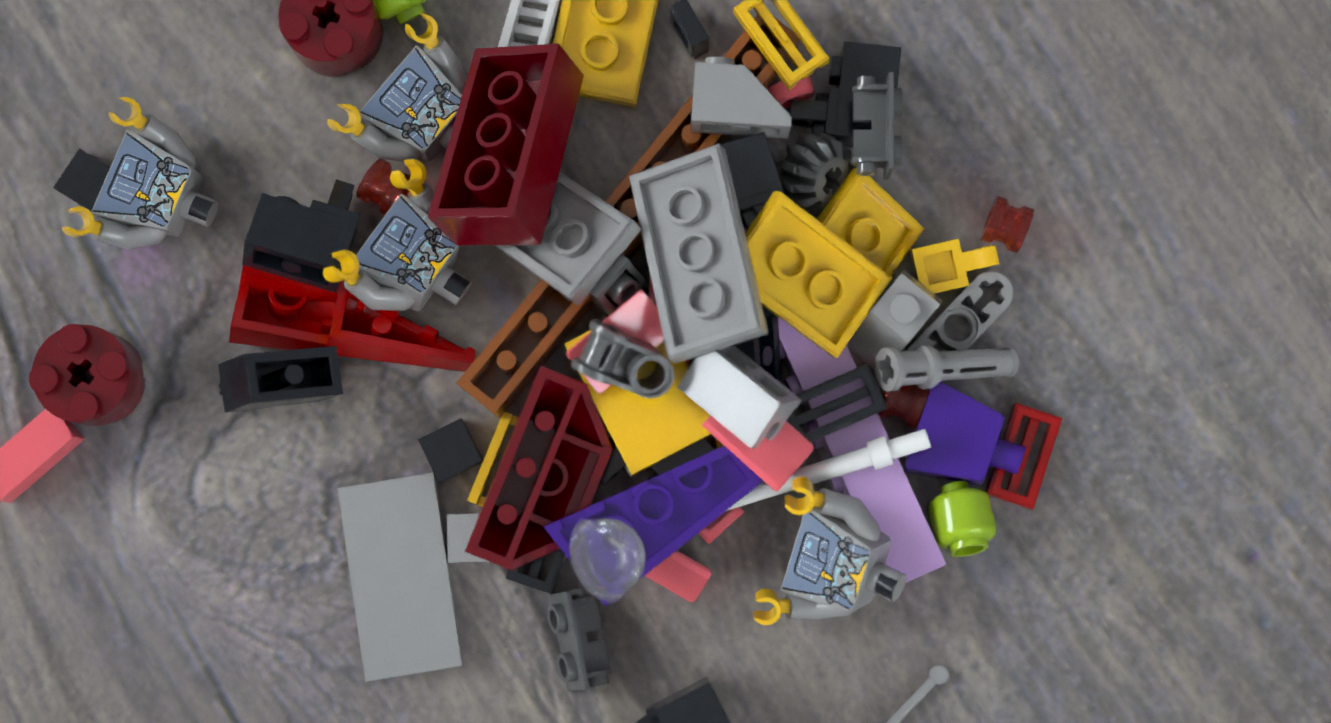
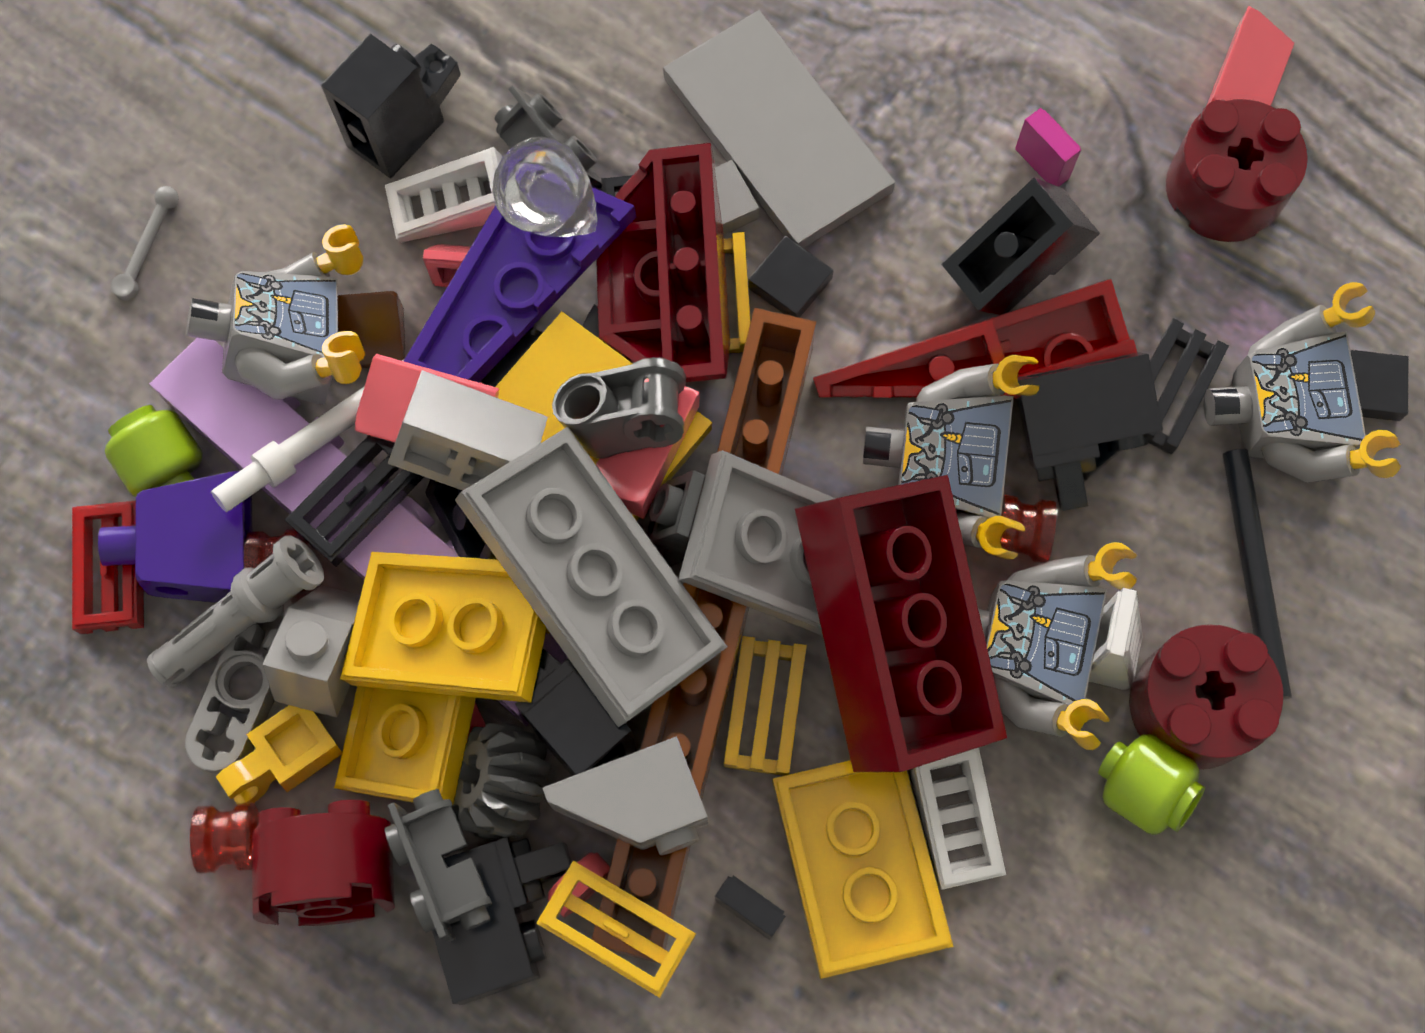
camera: 155 degrees right, 10 degrees down
none -> dark red brick [252,799,395,926]
none -> reddish brown slope [337,291,406,368]
none -> white slope [385,147,513,243]
none -> yellow tile [724,636,807,776]
none -> dark pink tile [1015,108,1081,187]
none -> white slope [1089,588,1143,690]
none -> black tile [1146,318,1229,454]
none -> black bar [1222,449,1292,700]

